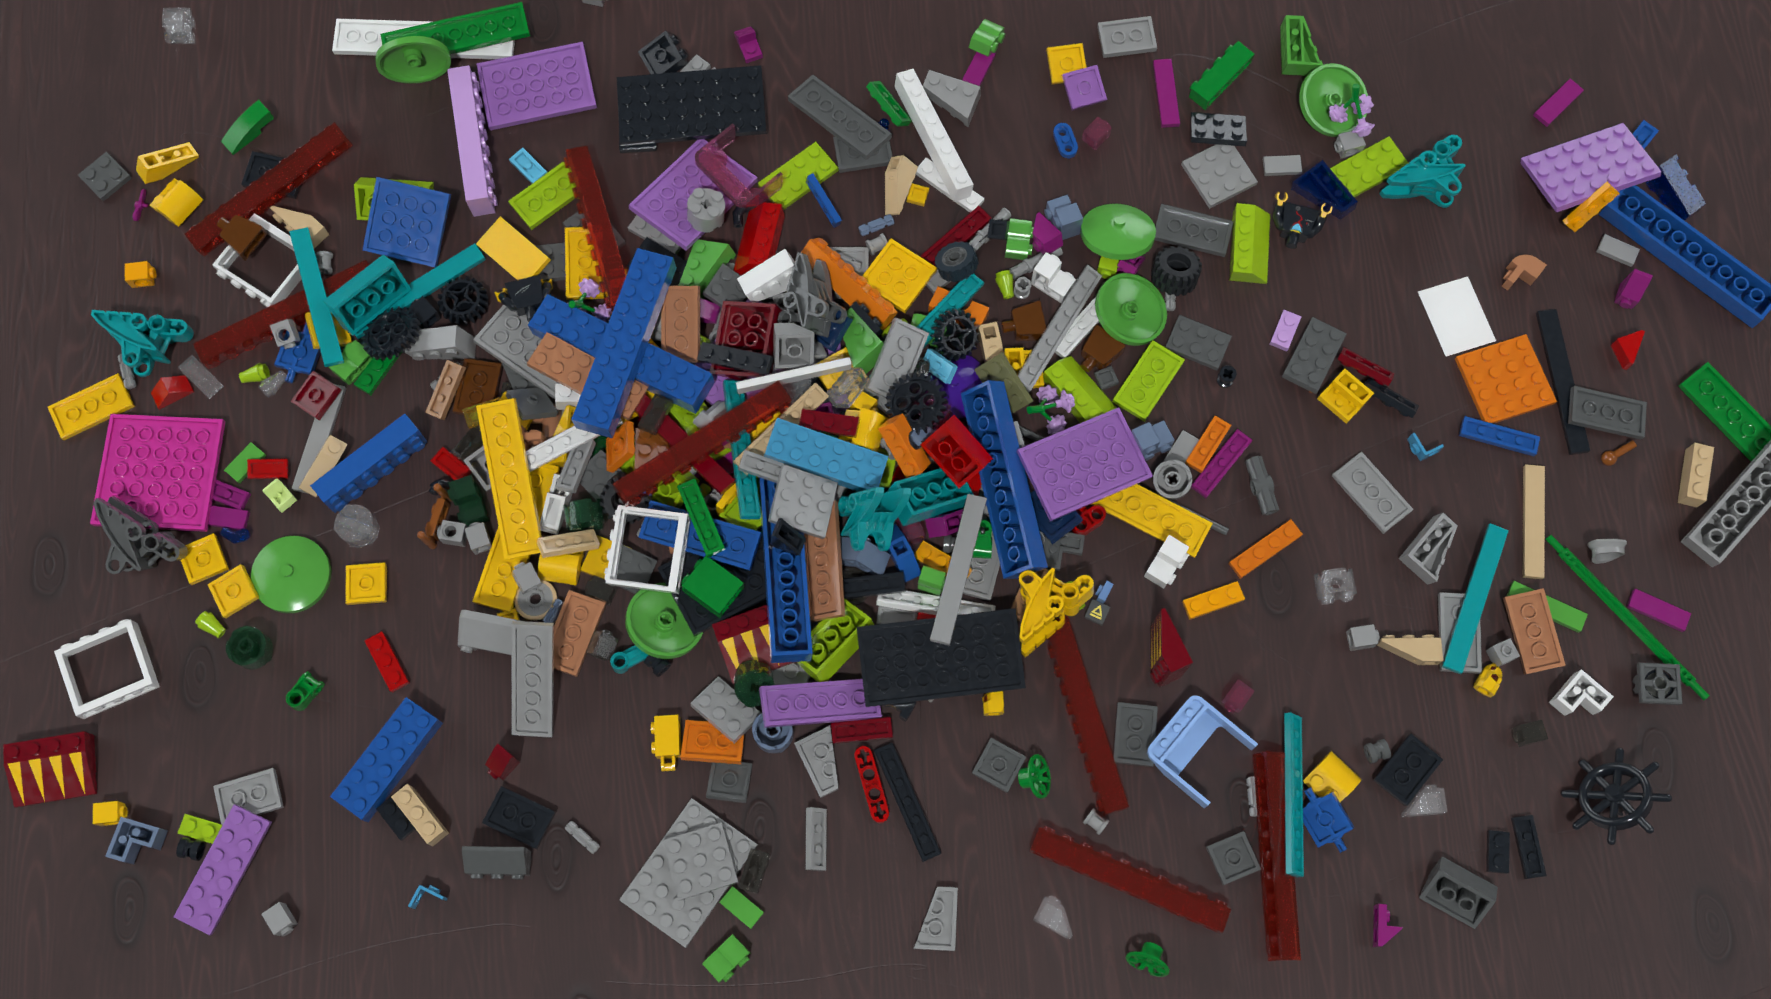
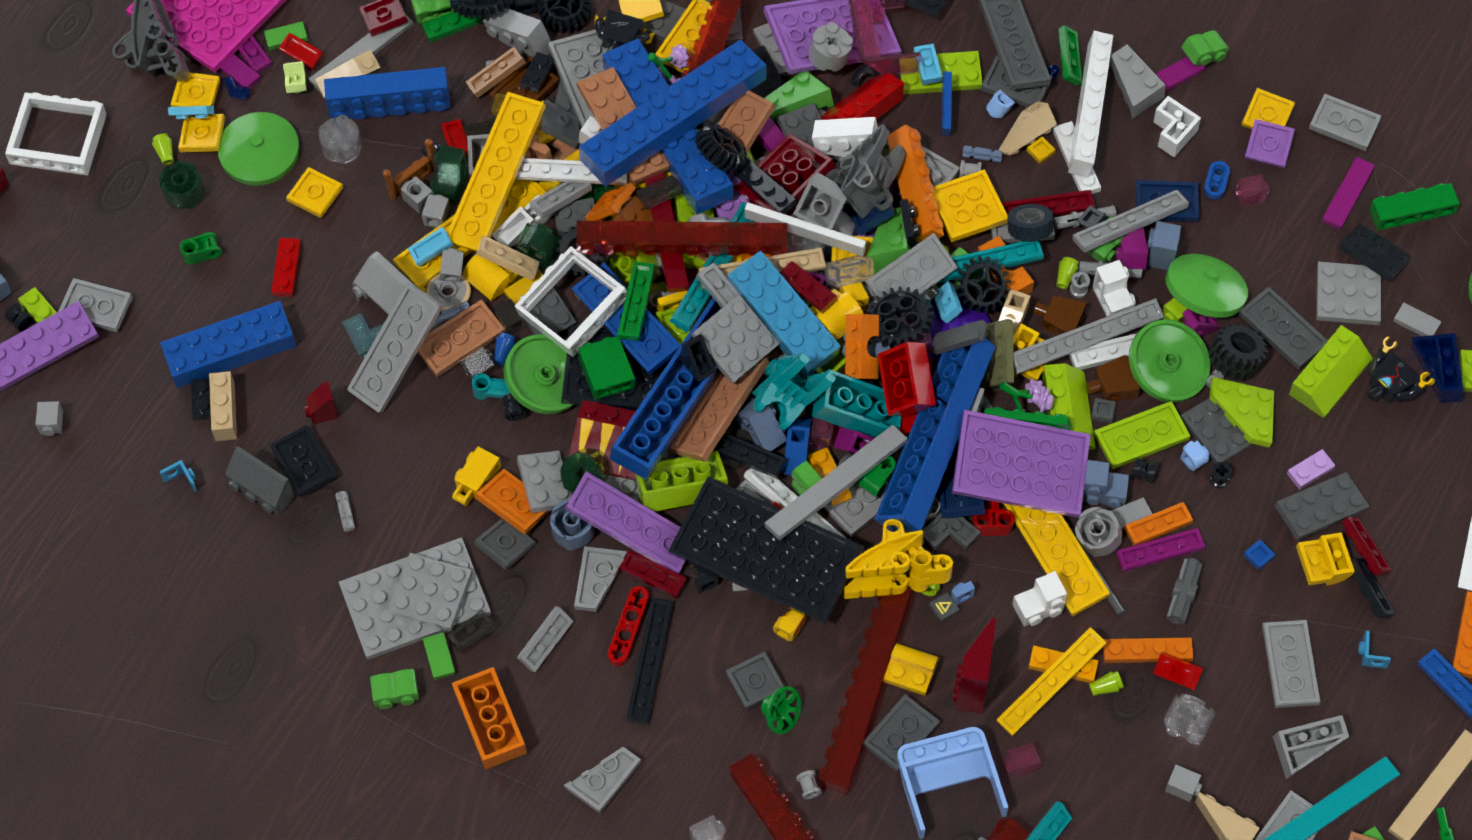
camera: 35 degrees right, 10 degrees down
none -> medium azure plate [168,105,214,119]
none -> clear light blue plate [342,314,384,358]
none -> medium azure tile [408,227,454,267]
none -> orange brick [452,667,527,770]
none -> blue cone [493,333,516,366]
none -> black plate [520,52,555,94]
none -> black gear [695,123,747,174]
none -> yellow brick [883,643,939,696]
none -> medium azure plate [913,44,942,85]
none -> dark grey tile [931,320,987,355]
none -> green plate [984,407,1072,430]
none -> light blue plate [986,90,1015,118]
none -> yellow plate [996,627,1106,737]
none -> light grey tile [1073,190,1189,252]
none -> lime cone [1089,671,1124,696]
none -> black wheel [1131,457,1158,483]
none -> dark blue plate [1135,180,1199,222]
none -> white brick [1153,96,1201,157]
none -> red plate [1153,652,1203,690]
none -> light blue plate [1180,441,1209,471]
none -> lime plate [1210,377,1274,447]
none -> blue plate [1243,540,1275,571]

